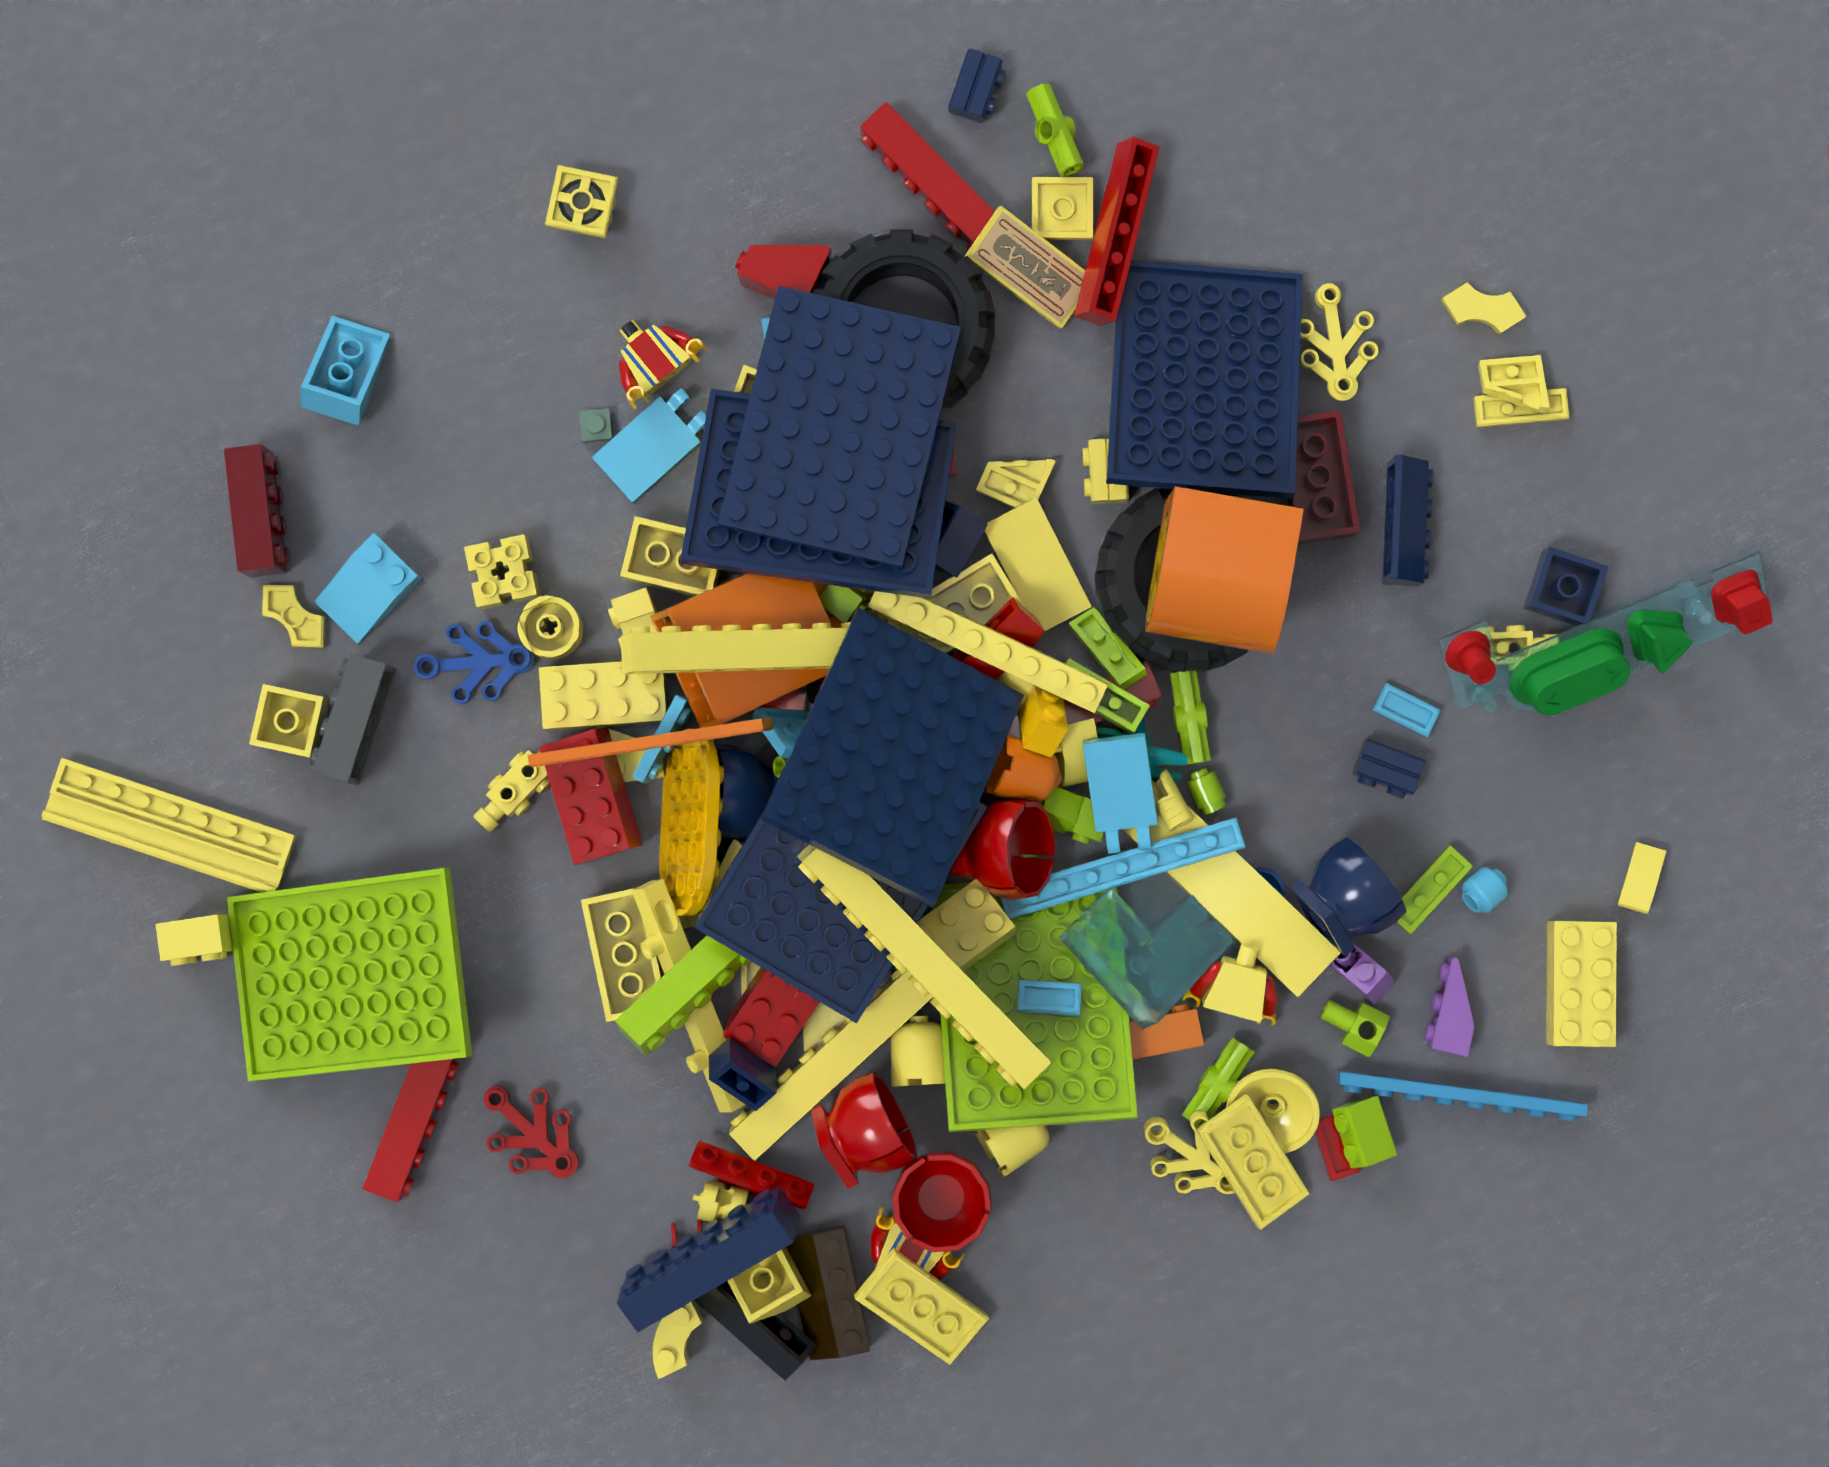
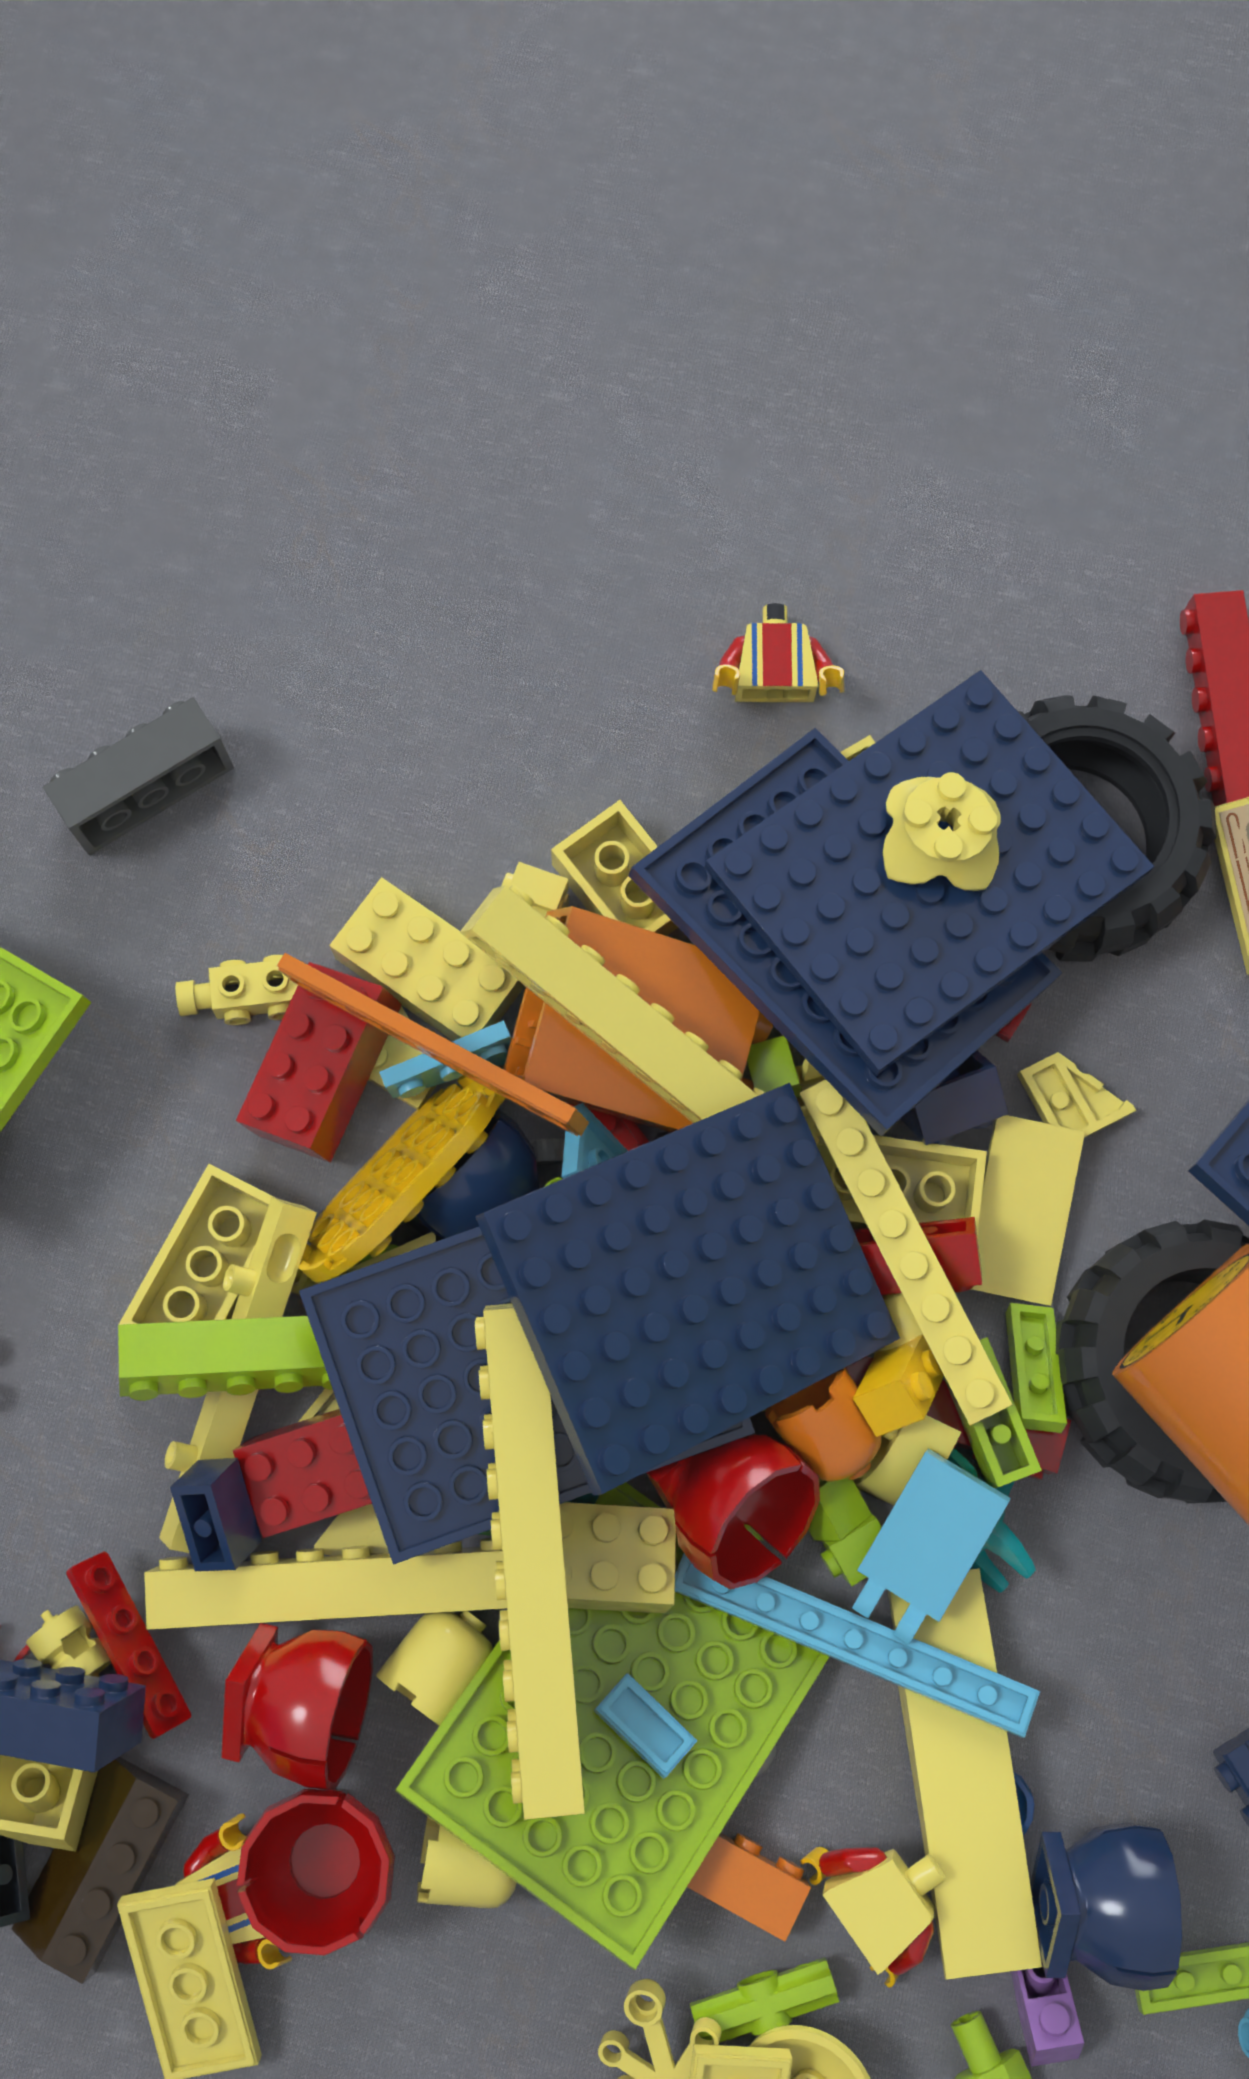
camera: 35 degrees right, 10 degrees down
dark red brick [224,444,290,578] -> none
light yellow brick [249,684,330,758] -> none
light yellow tile [262,585,325,648] -> none
medium azure slope [300,316,390,426] -> none
medium azure slope [314,533,423,645] -> none
blue plant [414,621,535,704] -> none
light yellow brick [464,534,541,610] -> none
light yellow brick [518,595,583,660] -> none
light yellow piece [545,165,619,239] -> none
sand green plate [579,408,613,443] -> none
medium azure tile [592,388,706,504] -> none
red slope [735,245,832,300] -> none
clear light blue piece [1058,889,1234,1029] -> none
light yellow brick [1082,439,1129,504] -> none
light yellow hinge [1152,769,1194,832] -> none
lime piece [1169,671,1211,764] -> none
lime brick [1186,767,1226,815] -> none
none -> light yellow brick [883,772,1001,891]

